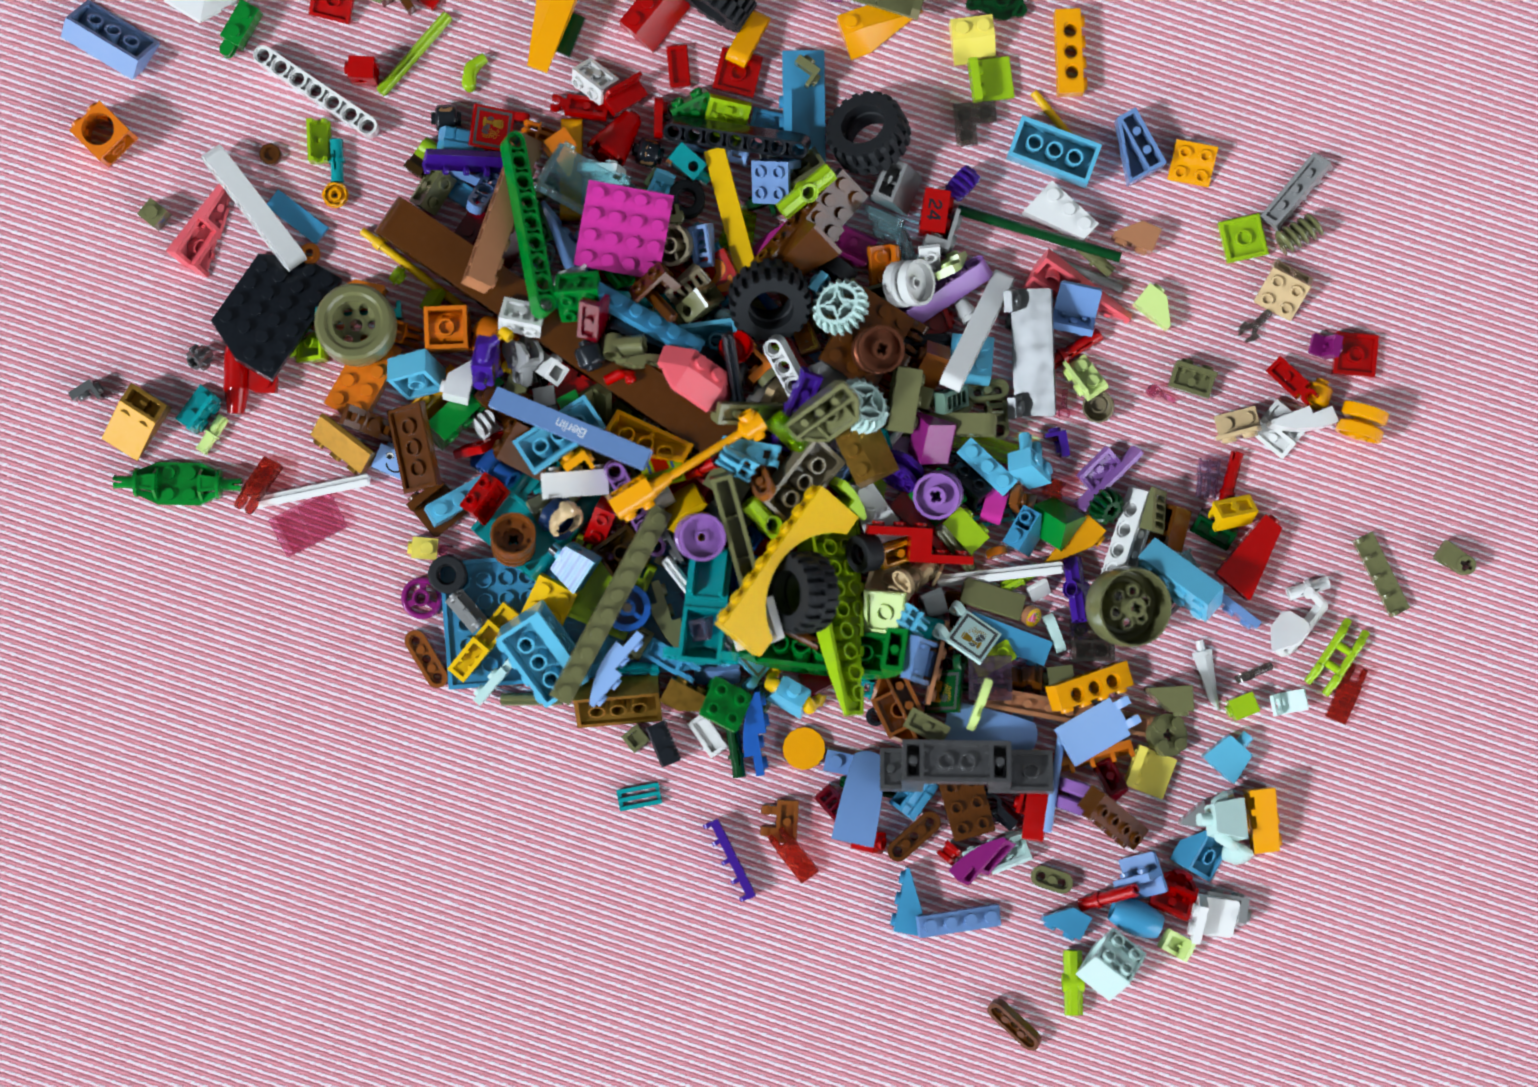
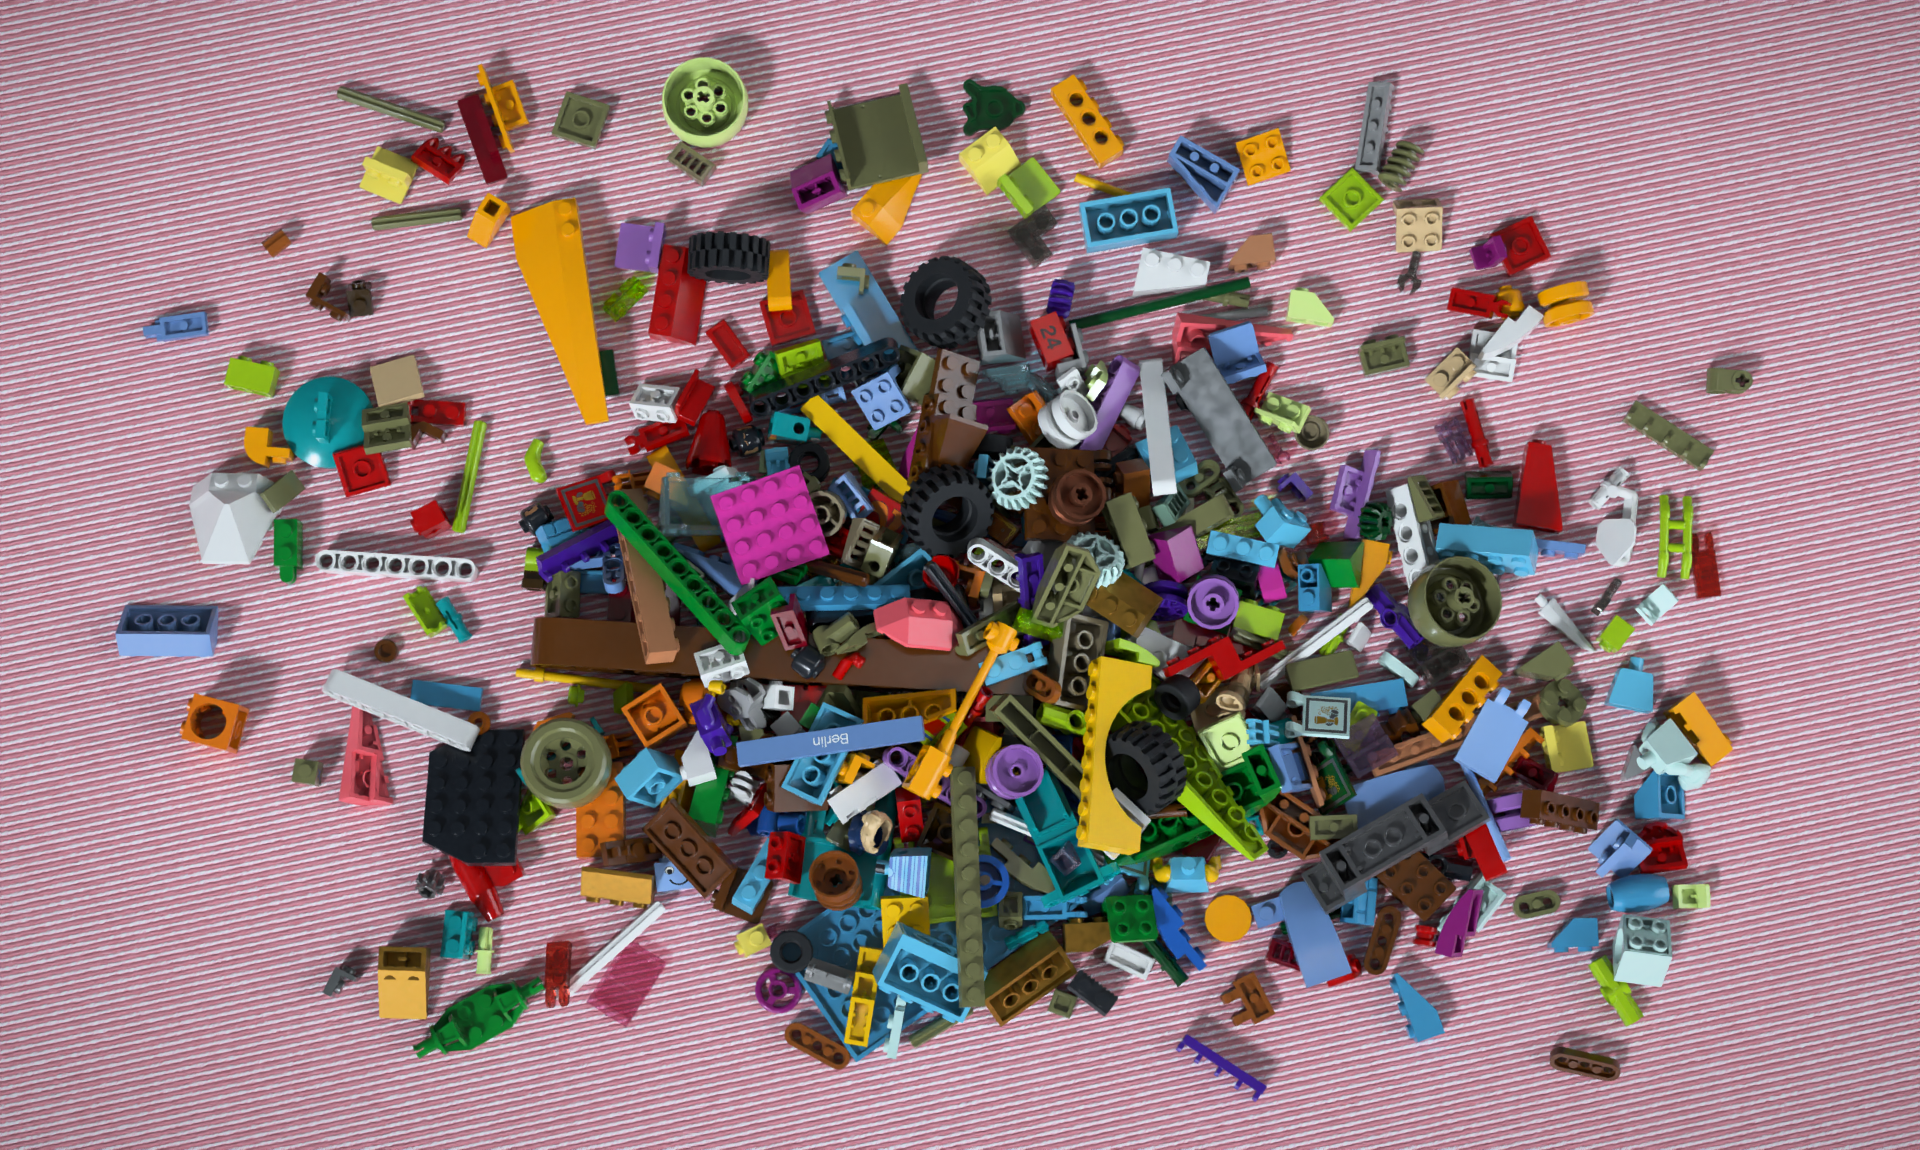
camera: 30 degrees left, 5 degrees down
light orange plate [322,182,349,208] -> none
light blue slope [590,631,644,707] -> none
teal tile [616,782,662,811] -> none
reddish brown bracket [629,261,681,303] -> none
medium azure arm [715,444,761,483] -> none
clear red hinge [768,827,819,883] -> none
lime piece [775,163,837,219] -> none
medium blue plate [916,903,1001,938] -> none
yellowish green tile [966,678,993,731] -> none
tile [1021,605,1042,627] -> none
red pin [1078,883,1139,912] -> none
clear pink hand [1145,385,1176,403] -> none
white bracket [1187,893,1240,945] -> none
light grey bracket [1204,888,1252,926] -> none
yellow hinge [1208,494,1259,532] -> none

